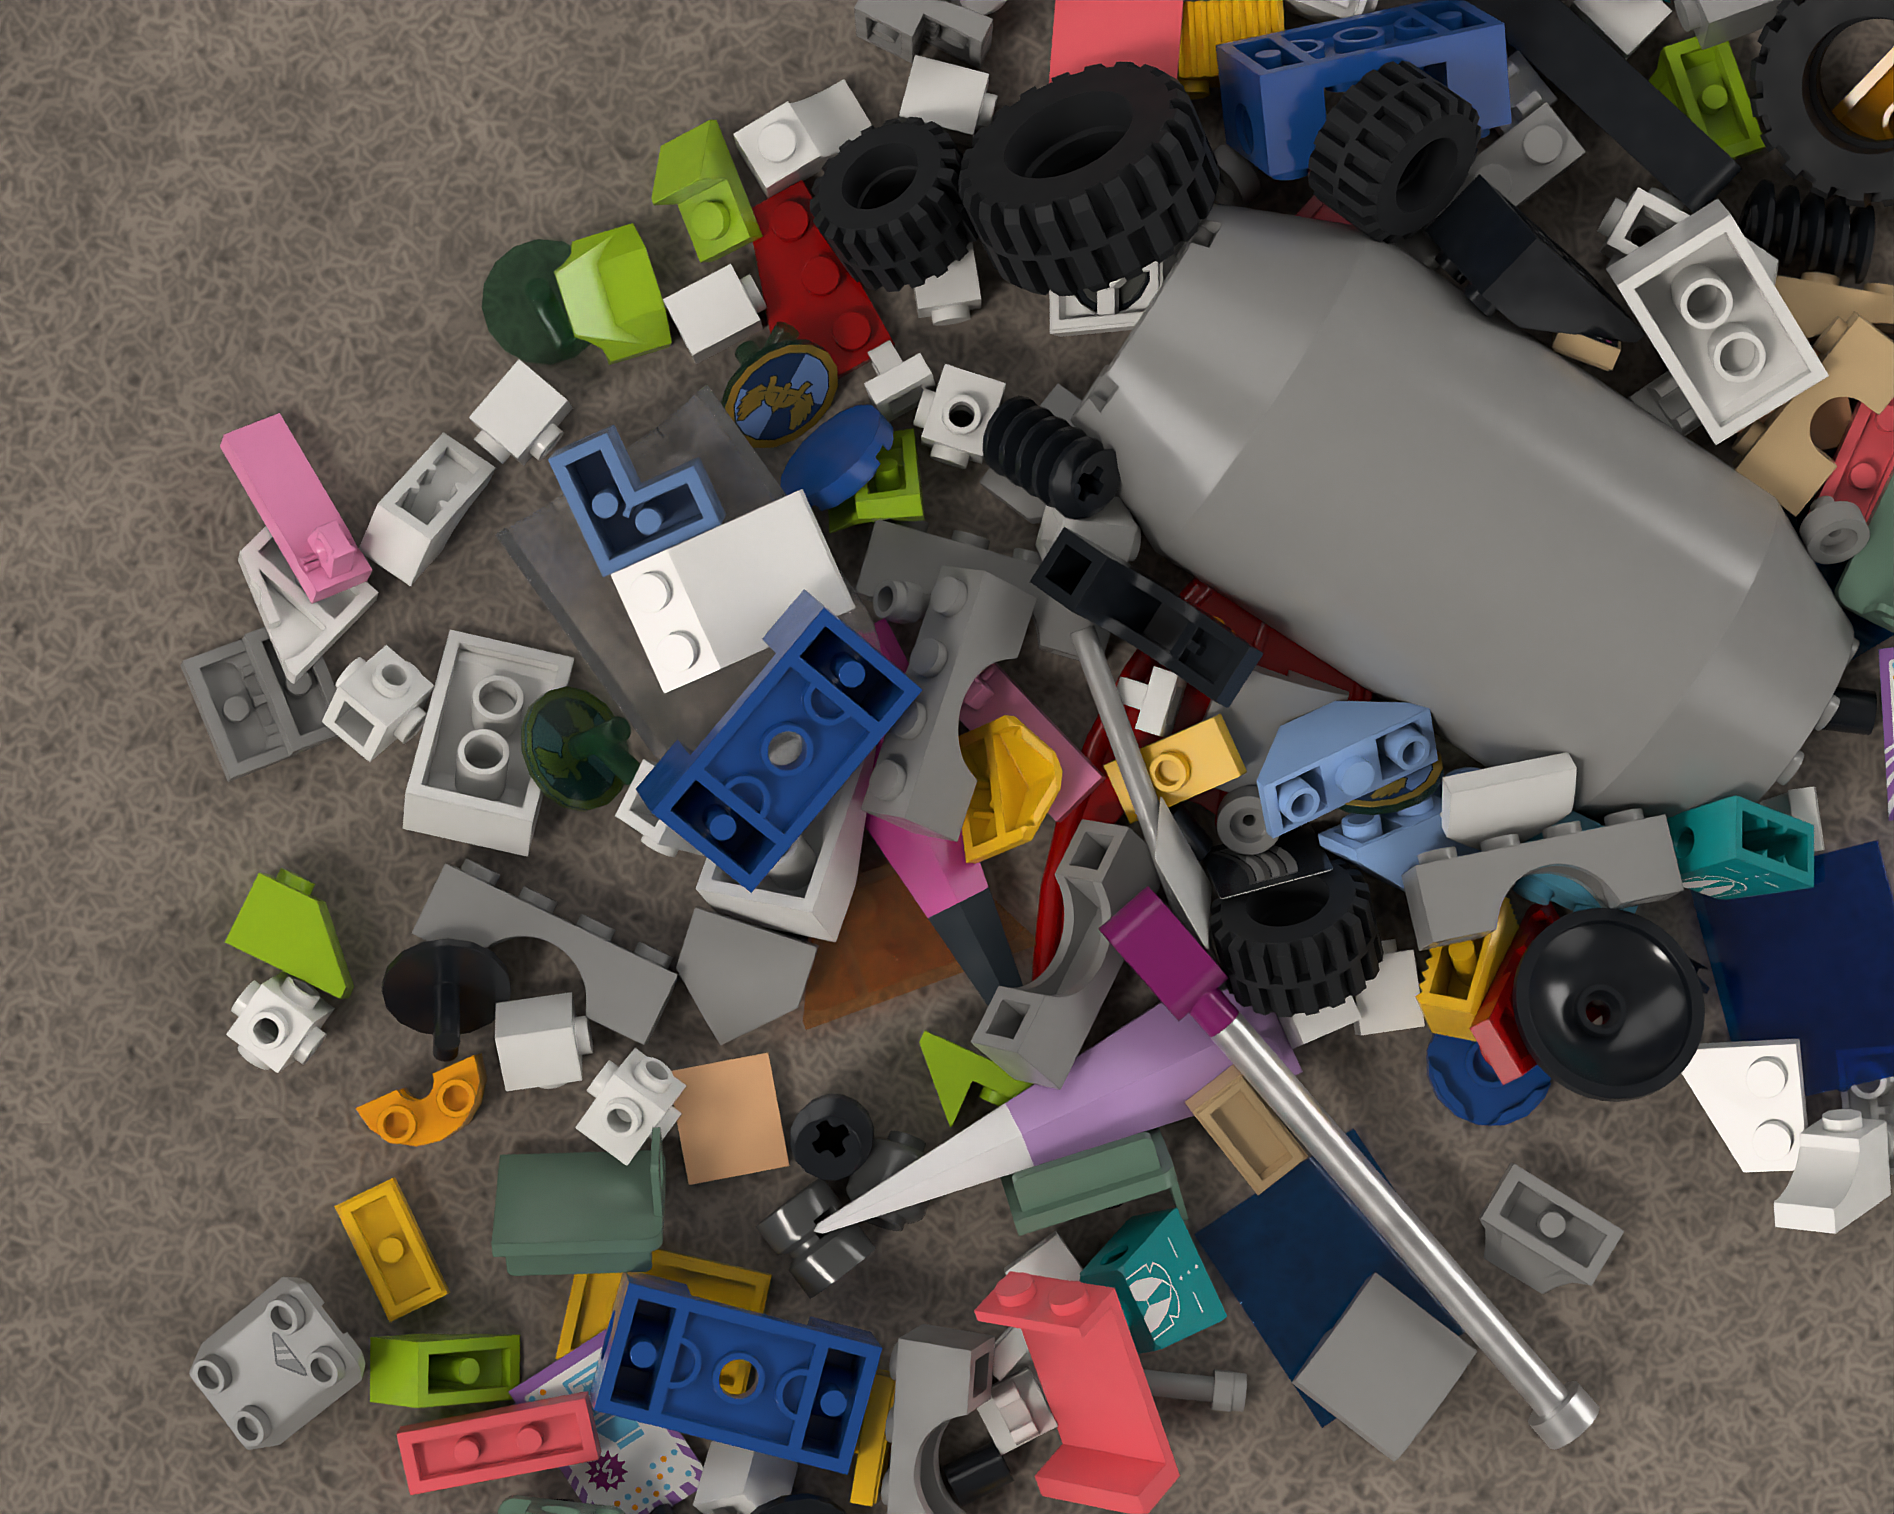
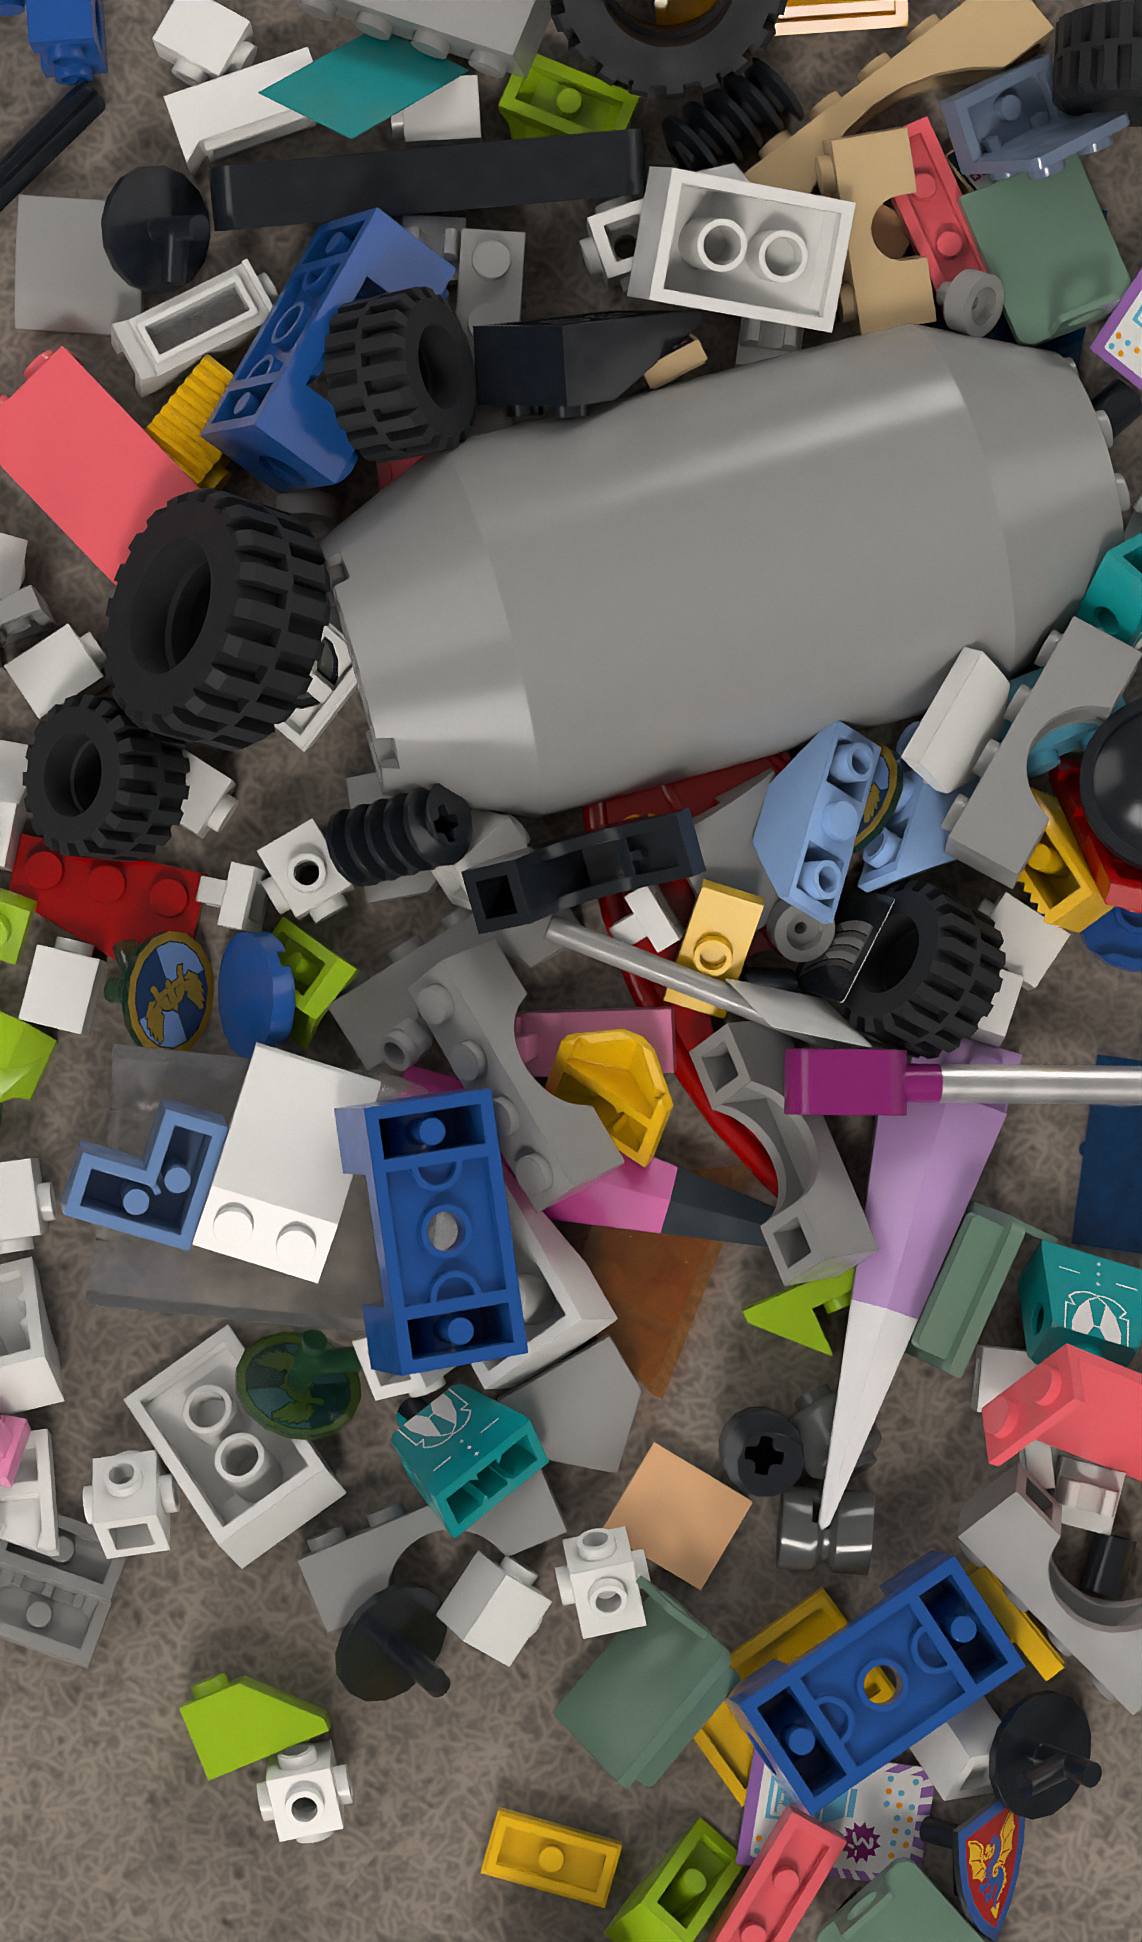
camera: 45 degrees left, 0 degrees up
light orange cylinder [355,1053,487,1147] -> none
tan tile [1185,1064,1308,1195] -> none
none -> teal torso [391,1384,549,1538]

